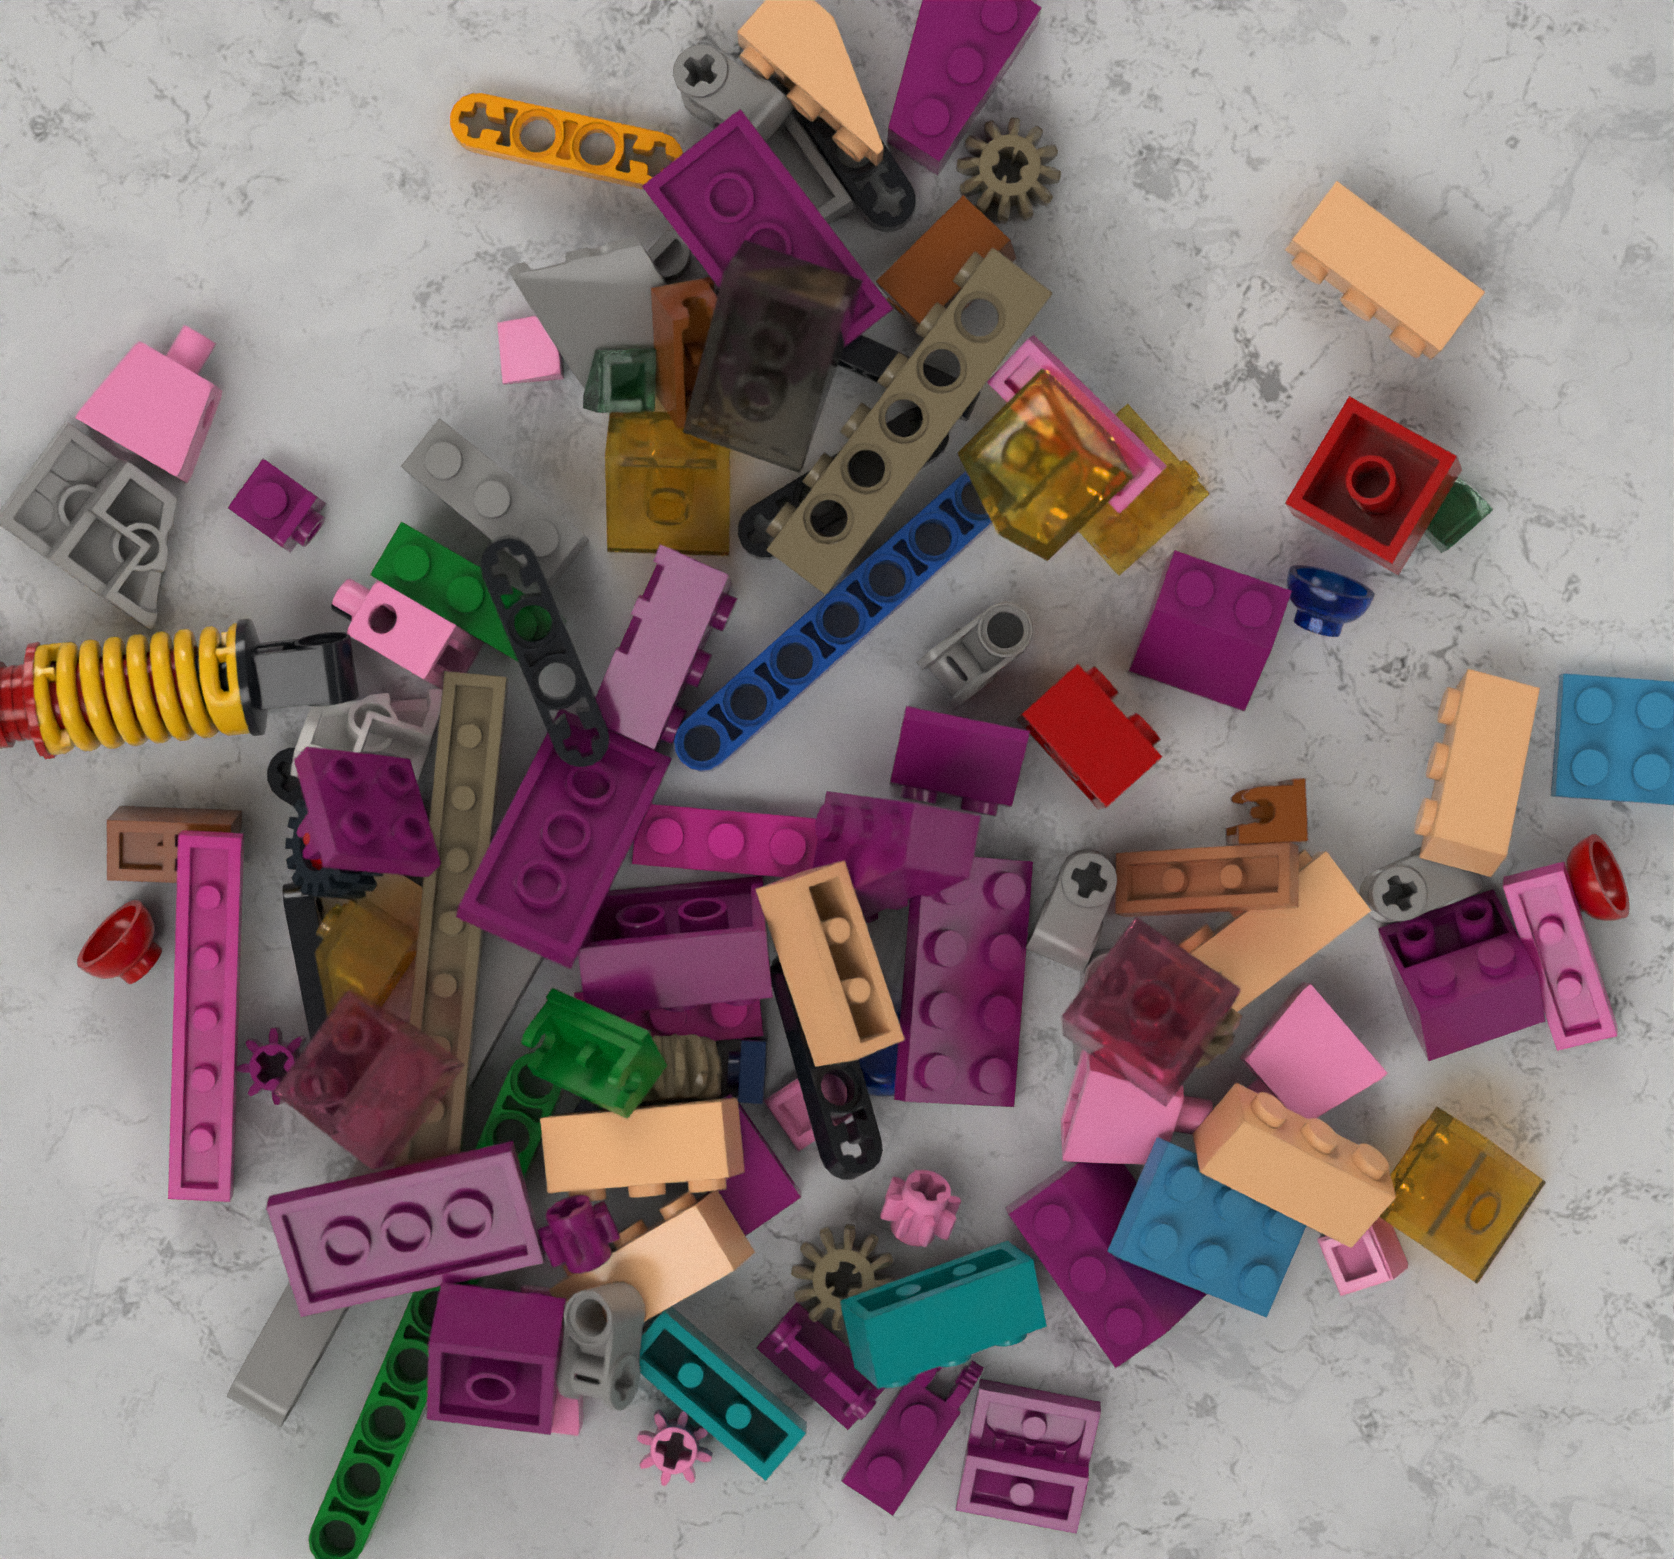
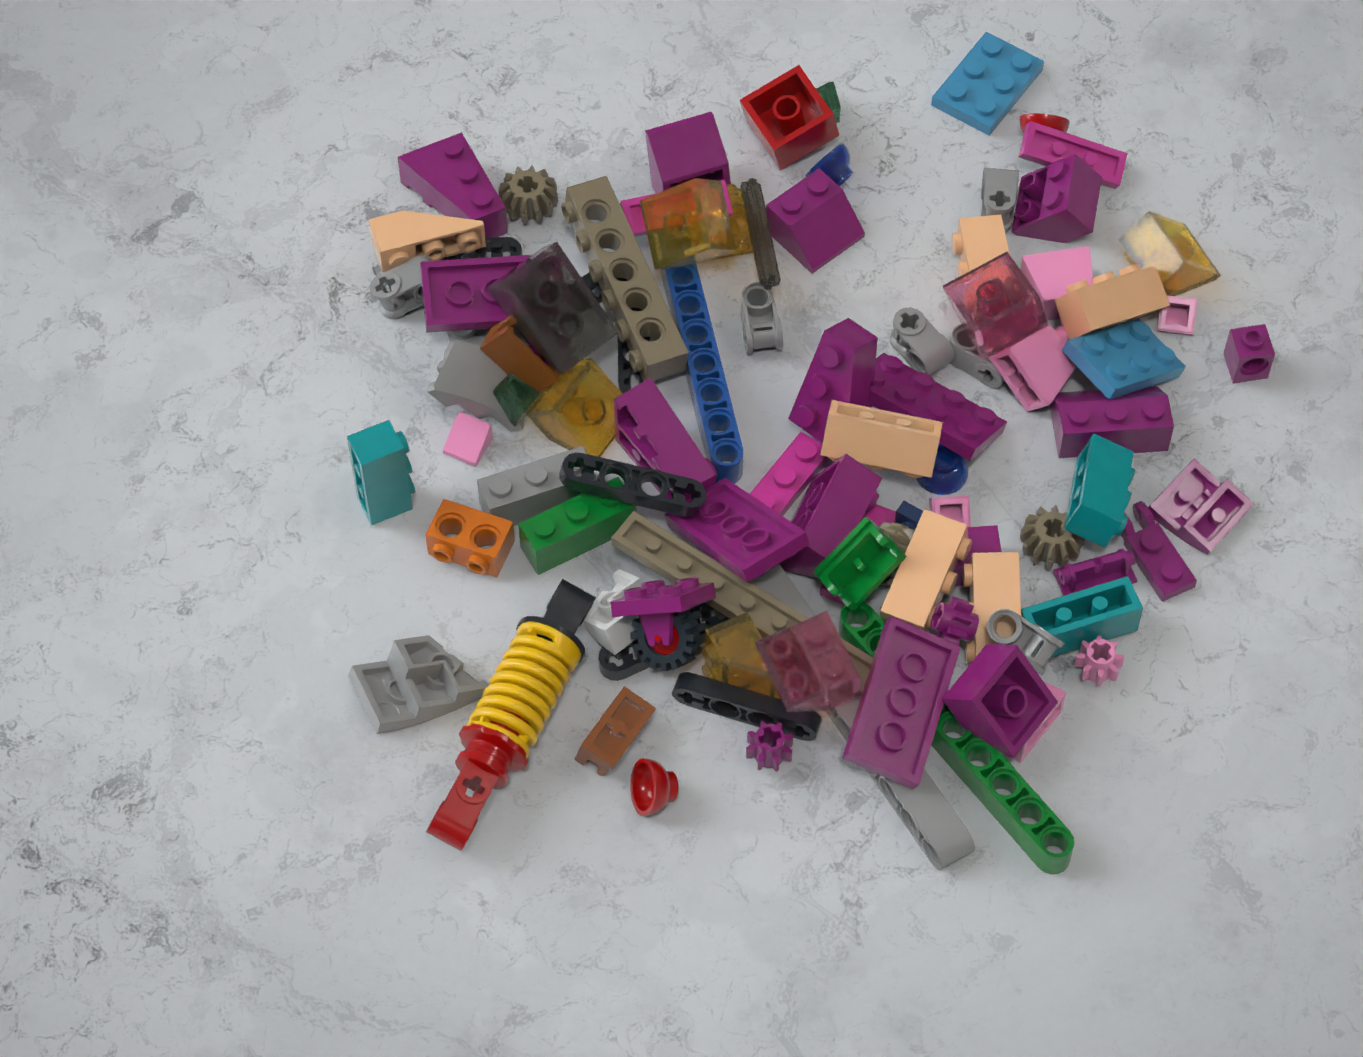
camera: 60 degrees left, 30 degrees down
bright pink torso [75,325,222,483] -> none
dark pink plate [168,830,244,1202] -> none
magenta bracket [228,458,326,553] -> none
bright pink torso [331,579,484,689] -> none
light orange beam [450,93,683,190] -> none
black beam [771,955,883,1180] -> none
dark orange hinge [876,195,1017,329] -> none
bright pink gear [880,1170,961,1247] -> none
magenta slope [890,706,1030,817] -> none
red brick [1016,664,1162,810] -> none
nougat plate [1115,842,1299,917] -> none
dark orange hinge [1225,778,1308,845] -> none
light nougat brick [1285,181,1485,359] -> none
light nougat brick [1414,669,1540,877] -> none
none -> teal brick [347,420,415,526]
none -> orange brick [425,499,515,577]
none -> magenta slope [645,112,732,193]
none -> clear smoke axle [740,178,781,290]
none -> magenta brick [1223,324,1275,384]

